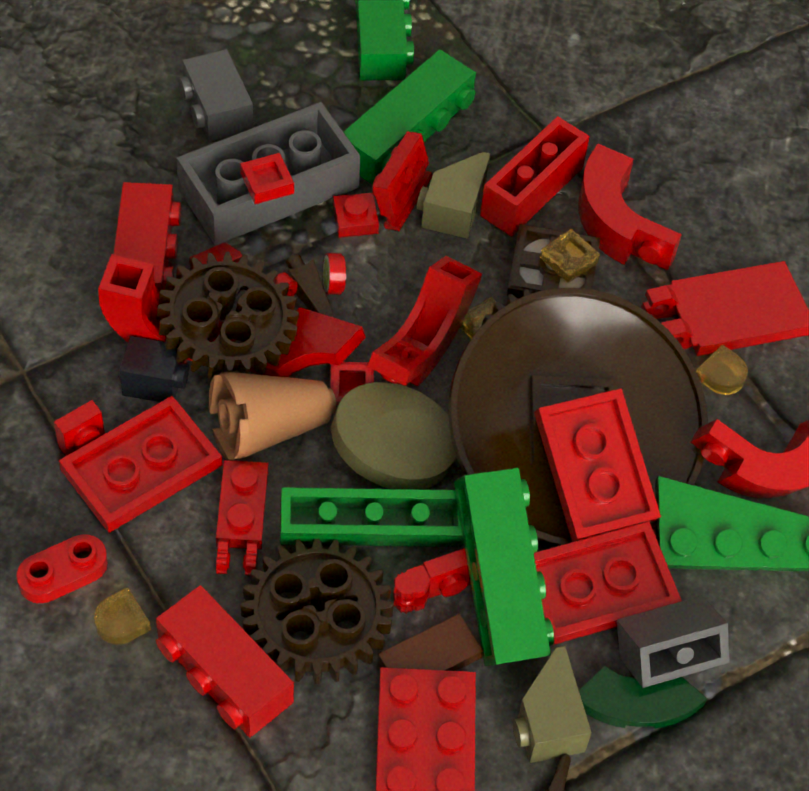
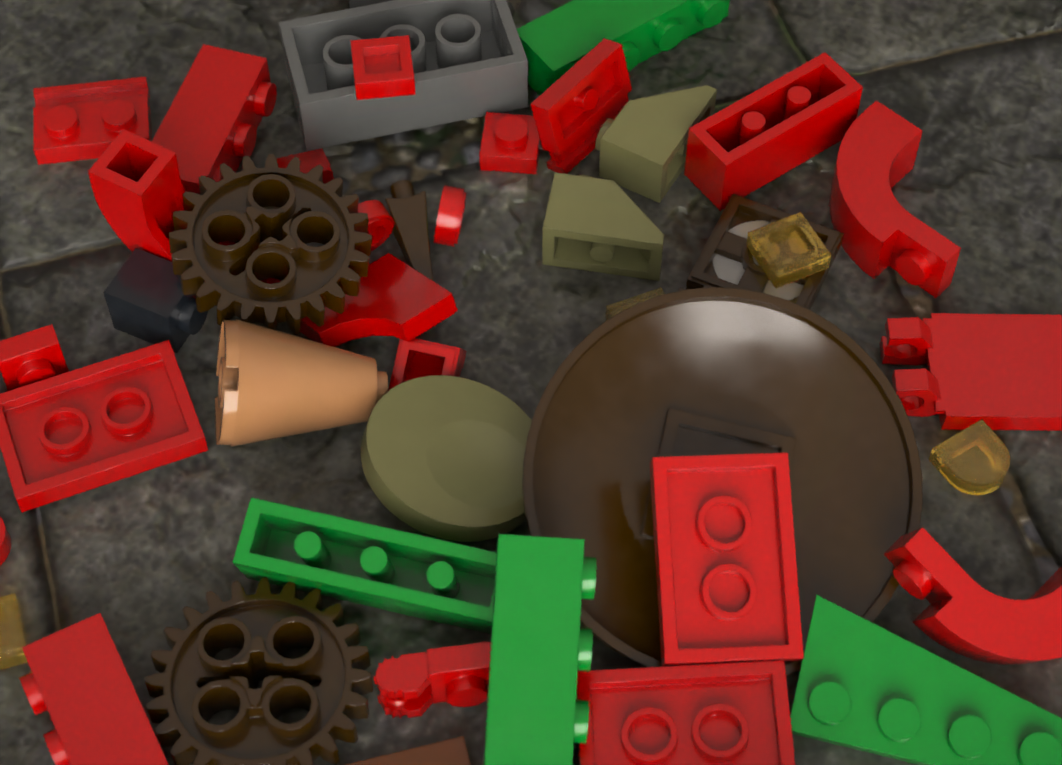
camera: 20 degrees right, 0 degrees up
red hinge [216,460,269,576] -> none
red arch [367,256,482,386] -> none
none -> red plate [33,77,152,165]
none -> olive slope [542,172,664,281]

